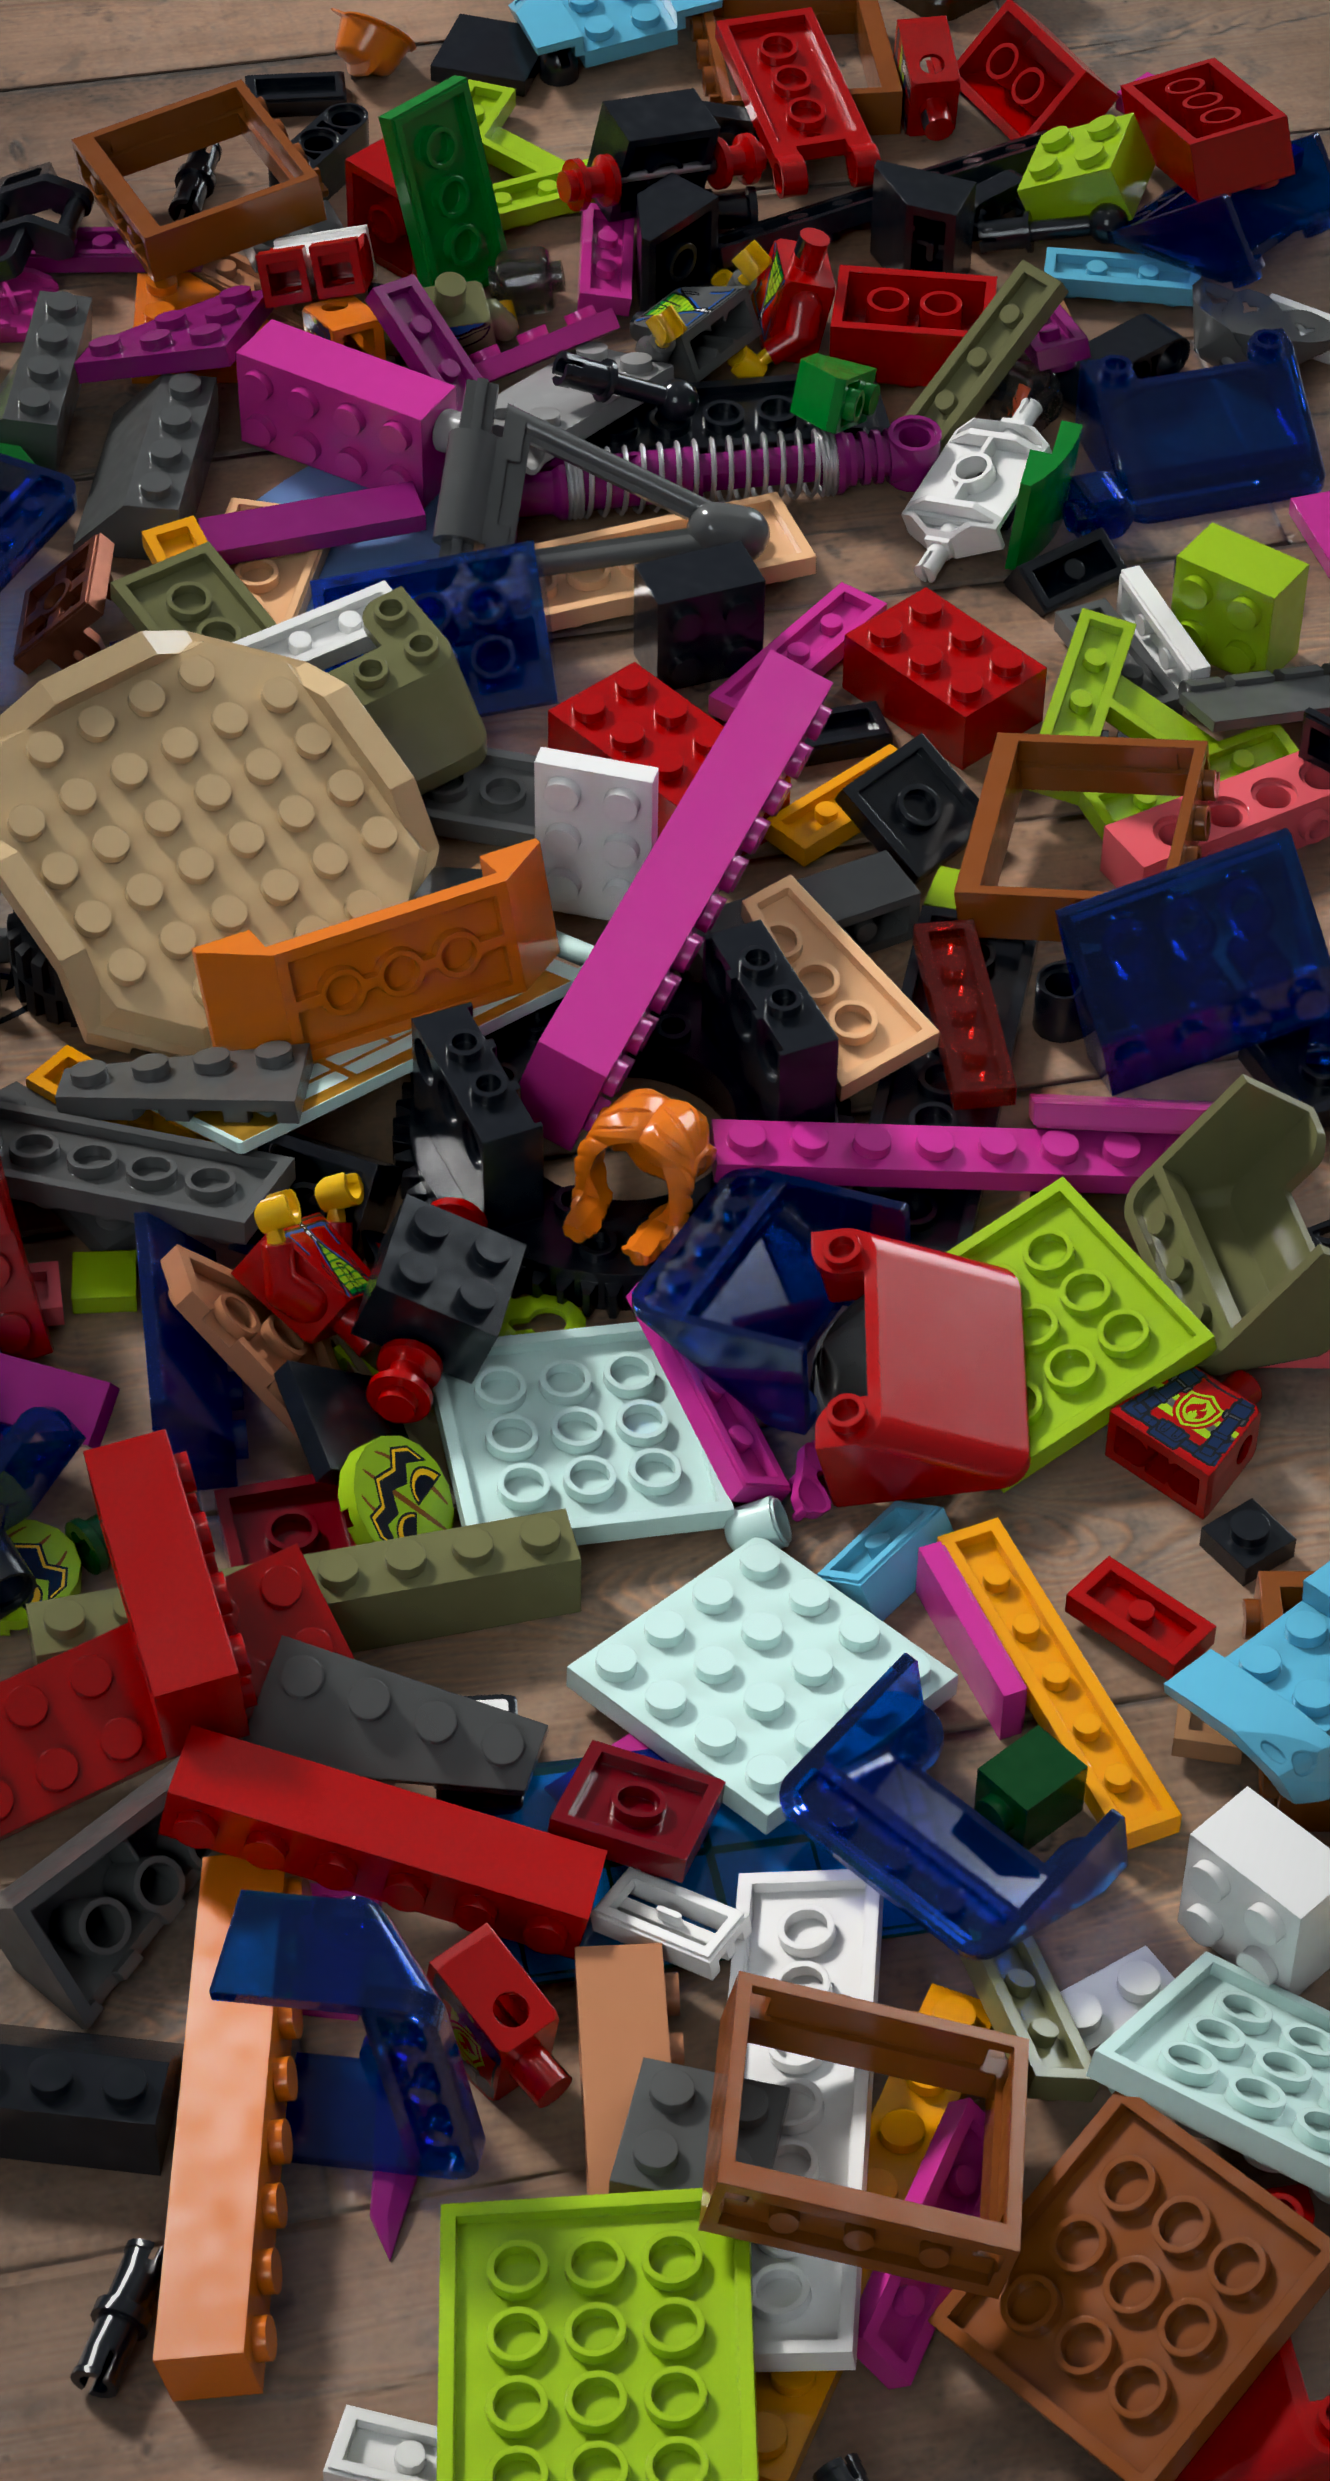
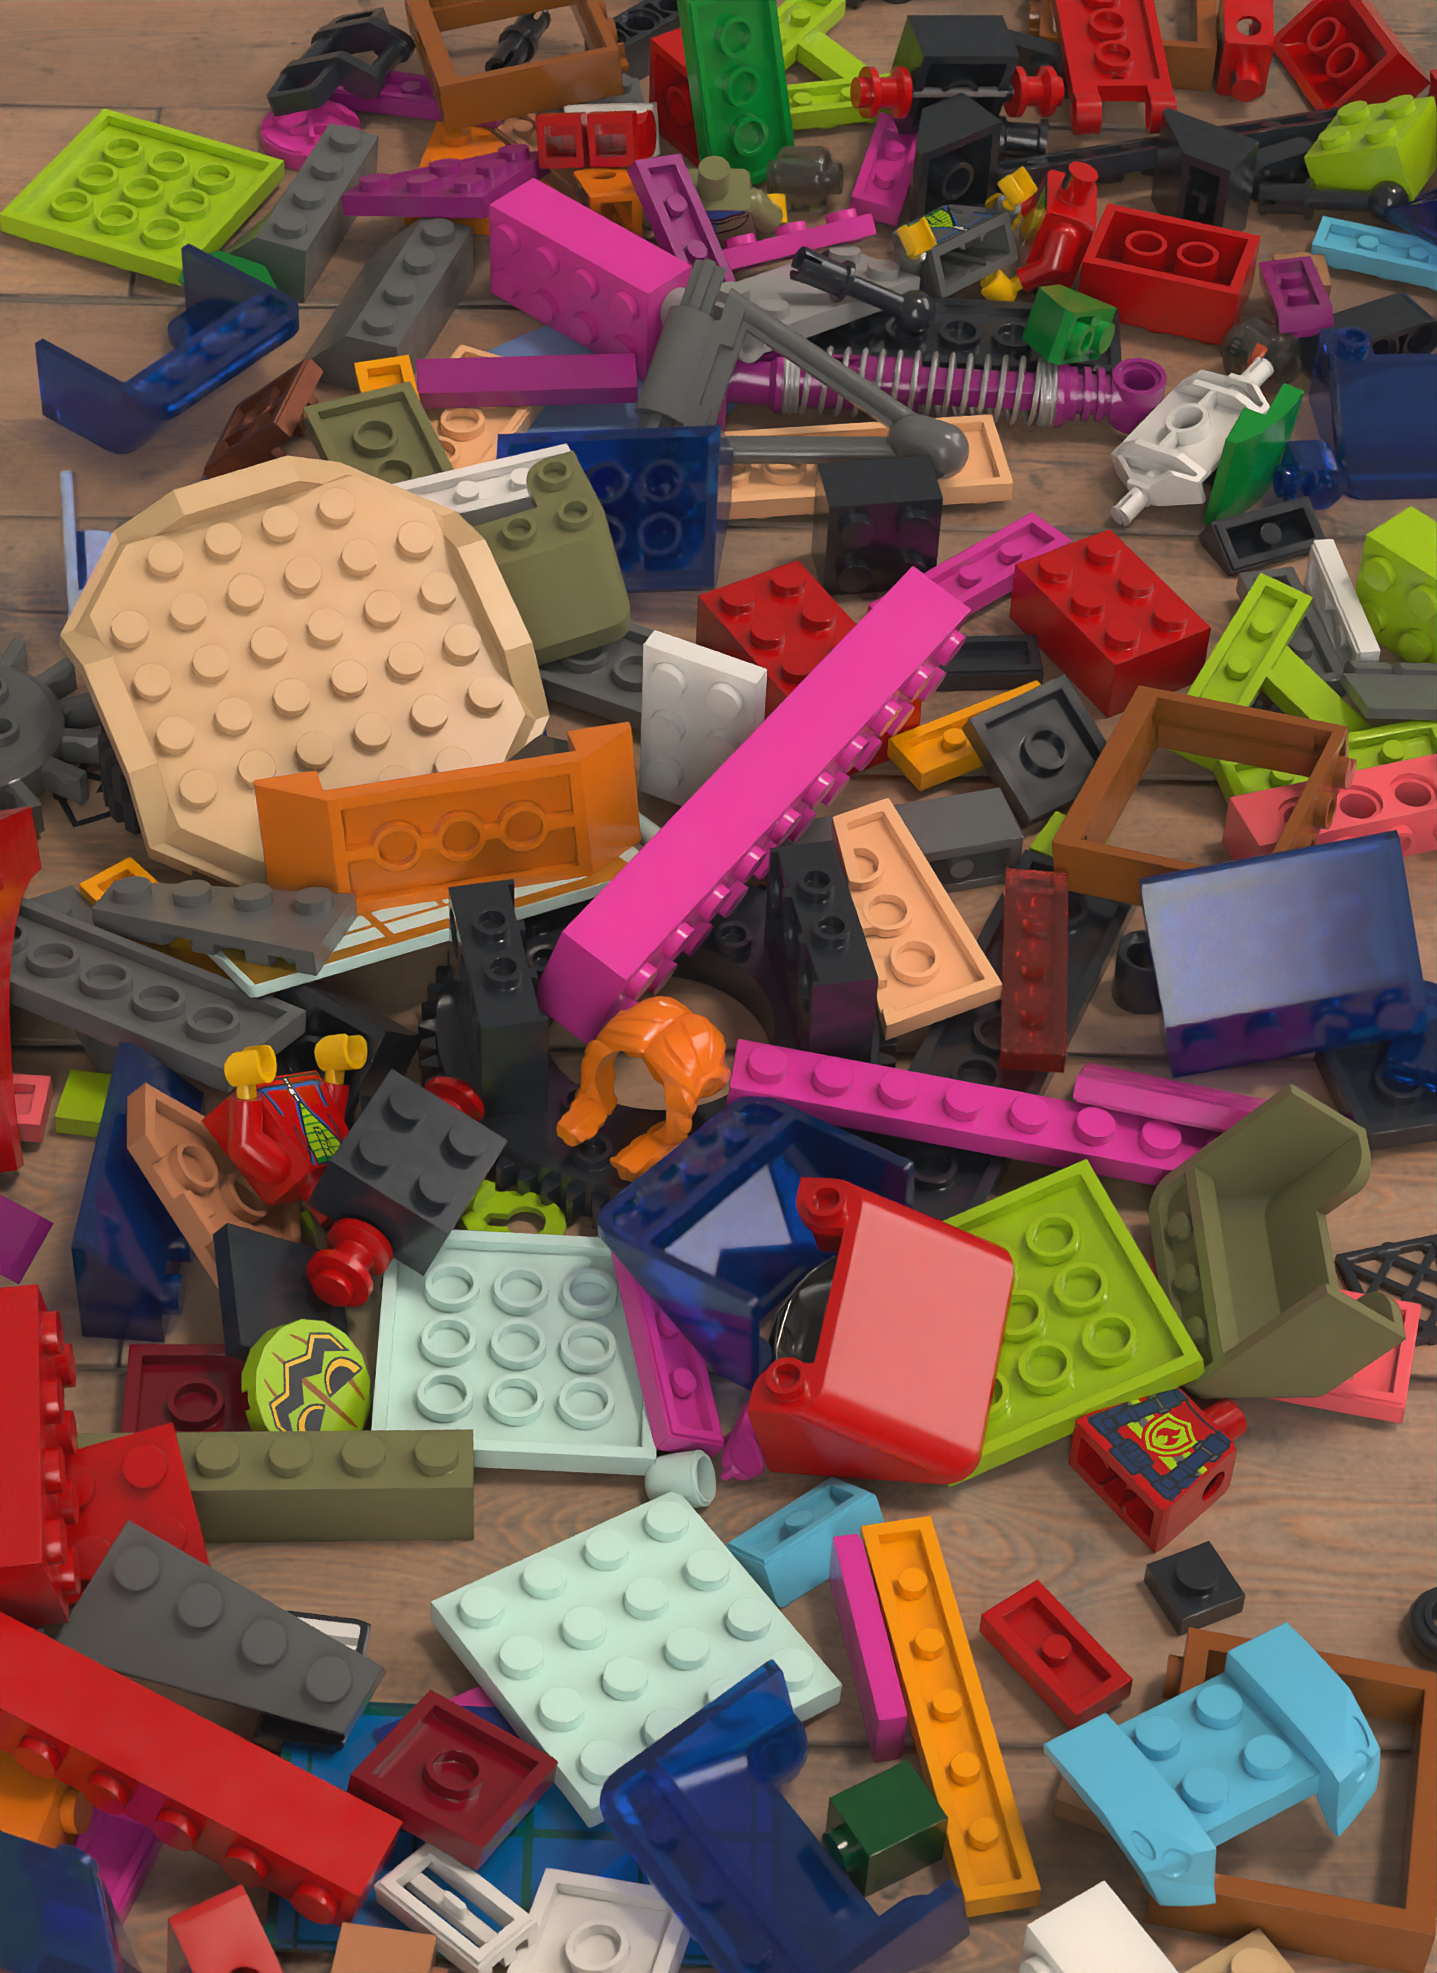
camera: 10 degrees right, 0 degrees up
olive plate [905,259,1069,453] -> none

